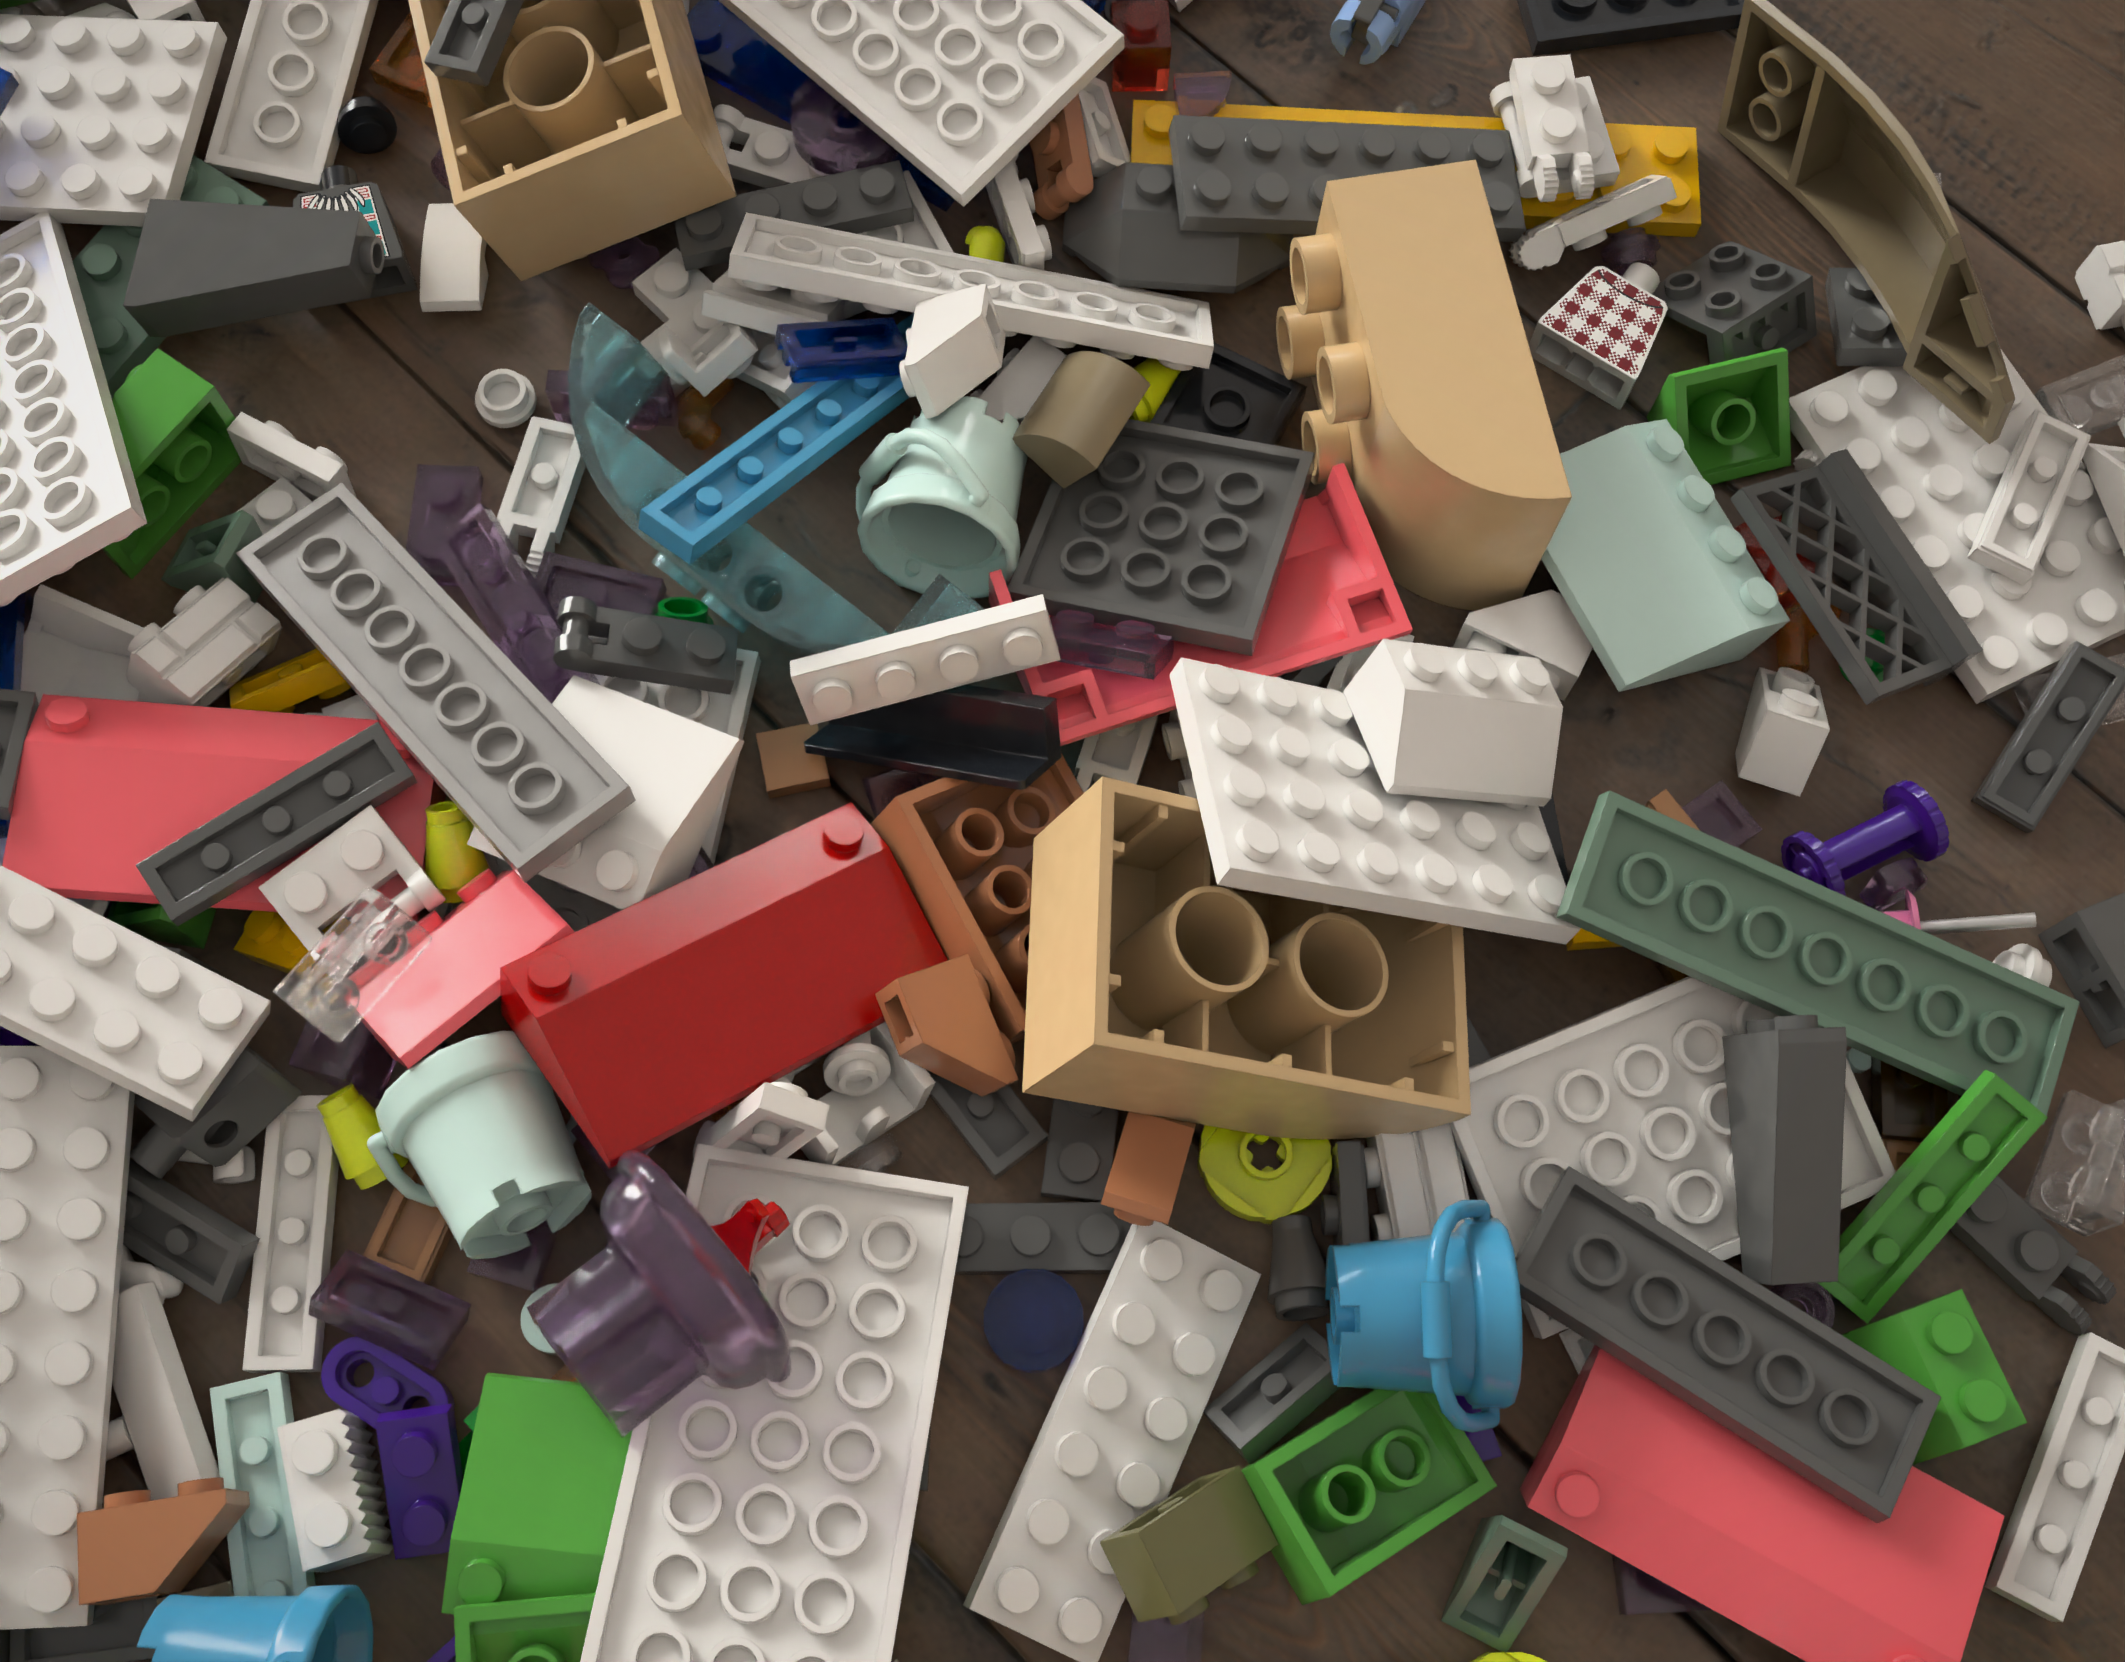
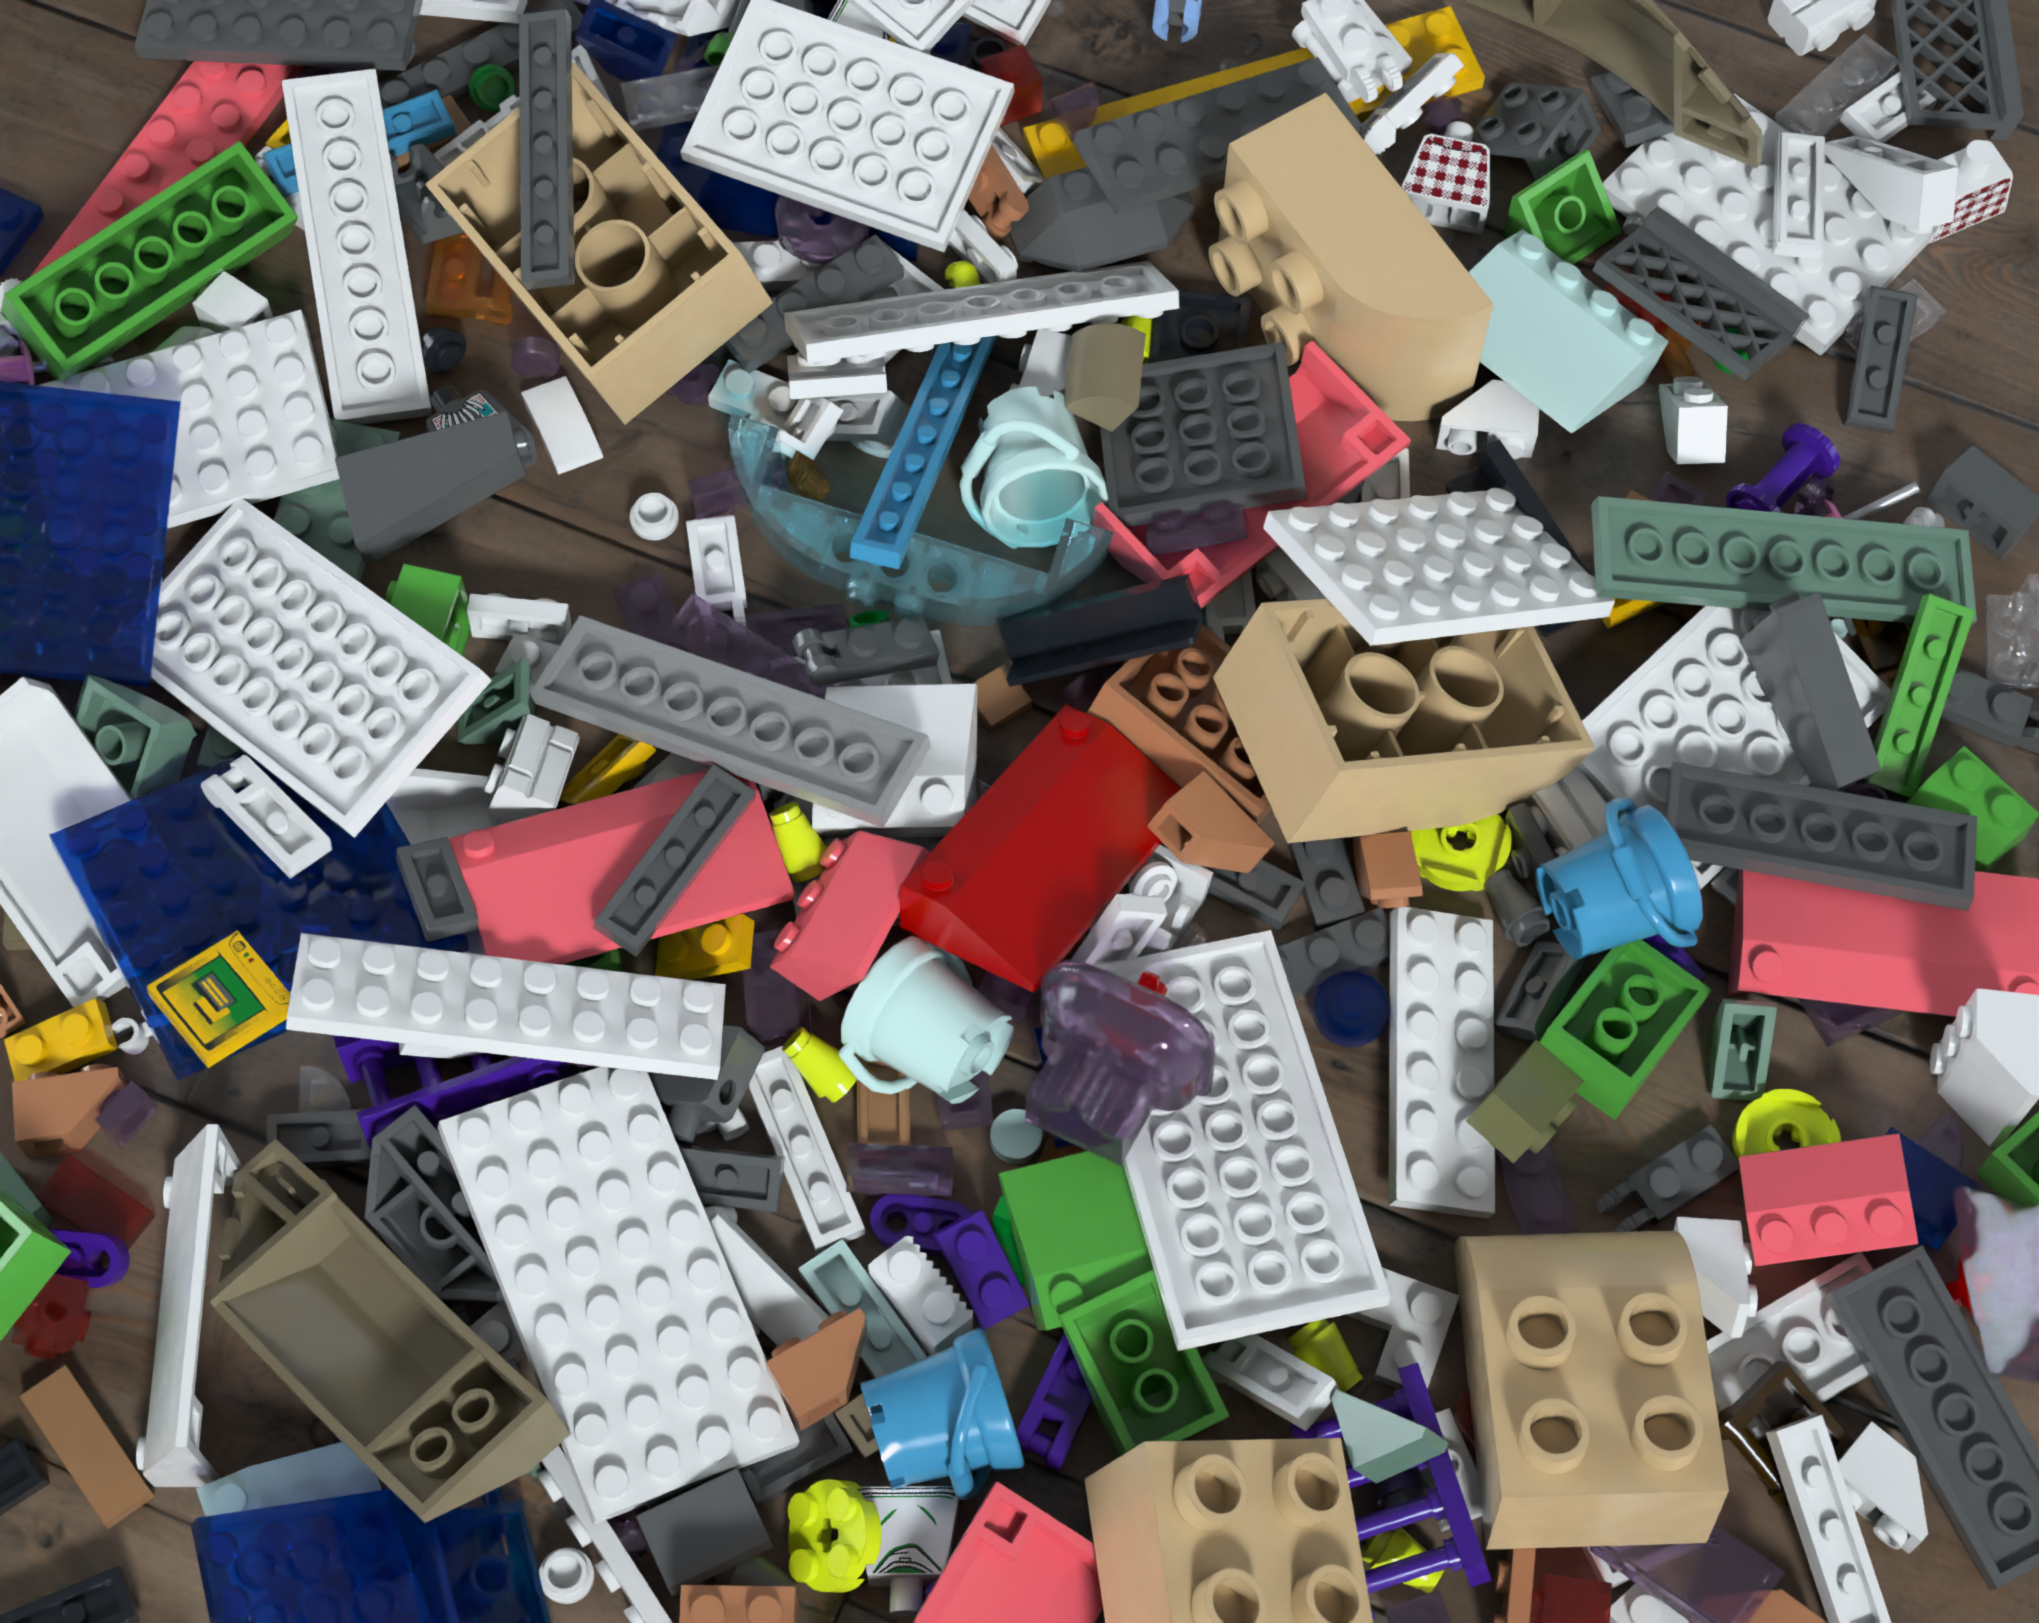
camera: 20 degrees left, 5 degrees down
white plate [258,805,446,983] -> none
clear bracket [273,887,432,1043] -> none
clear blue tile [774,318,907,383] -> none
white plate [790,594,1061,725] -> none
white slope [899,283,1006,419] -> none
white slope [1344,639,1563,807] -> none

